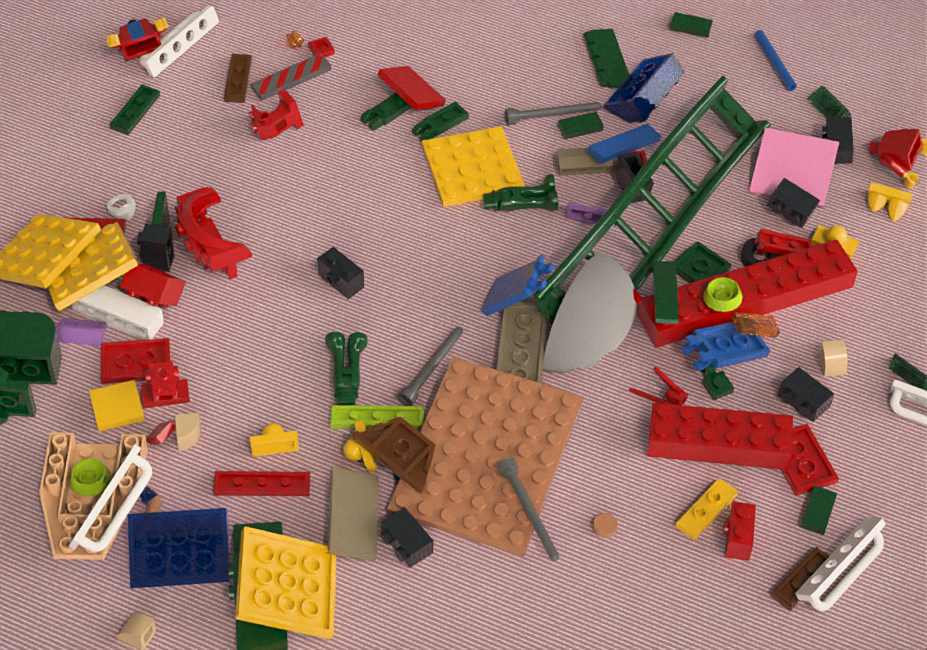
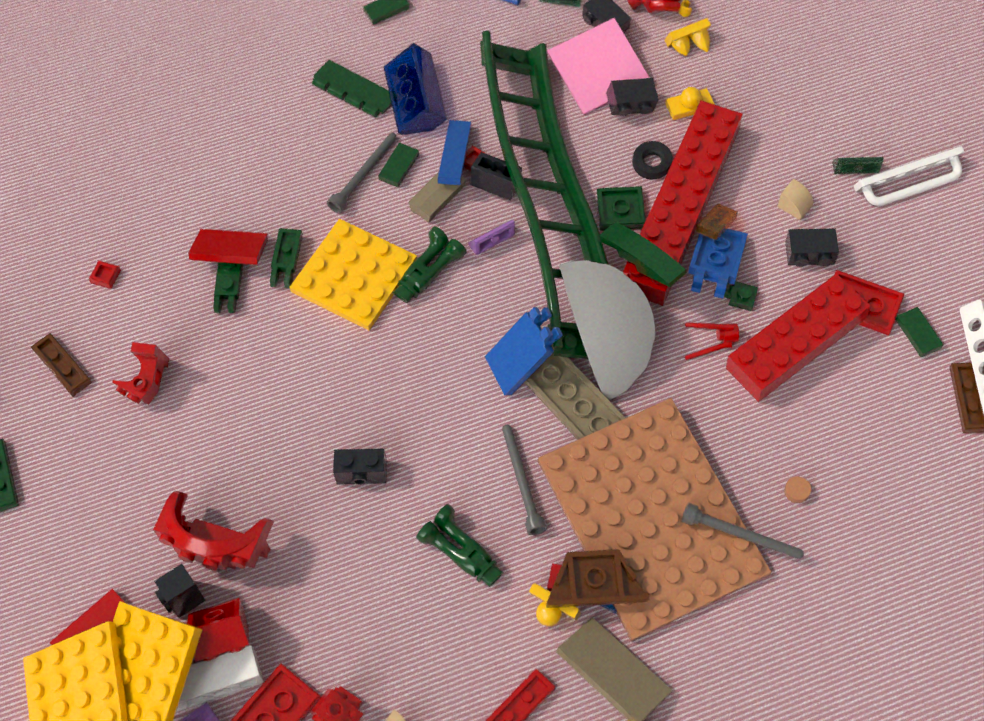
camera: 40 degrees left, 10 degrees up
white piece [107,194,136,220] -> none
dark green tile [152,191,170,227] -> none
yellow tile [250,423,299,457] -> none
dark grey tile [251,53,331,101] -> none
clear orange plate [286,31,304,49] -> none
lime tile [330,405,424,430] -> none
black brick [380,507,434,568] -> none
yellow plate [675,478,738,541] -> none
lime hat [703,277,743,312] -> none
red brick [723,501,756,561] -> none
red hinge [755,229,813,255] -> none

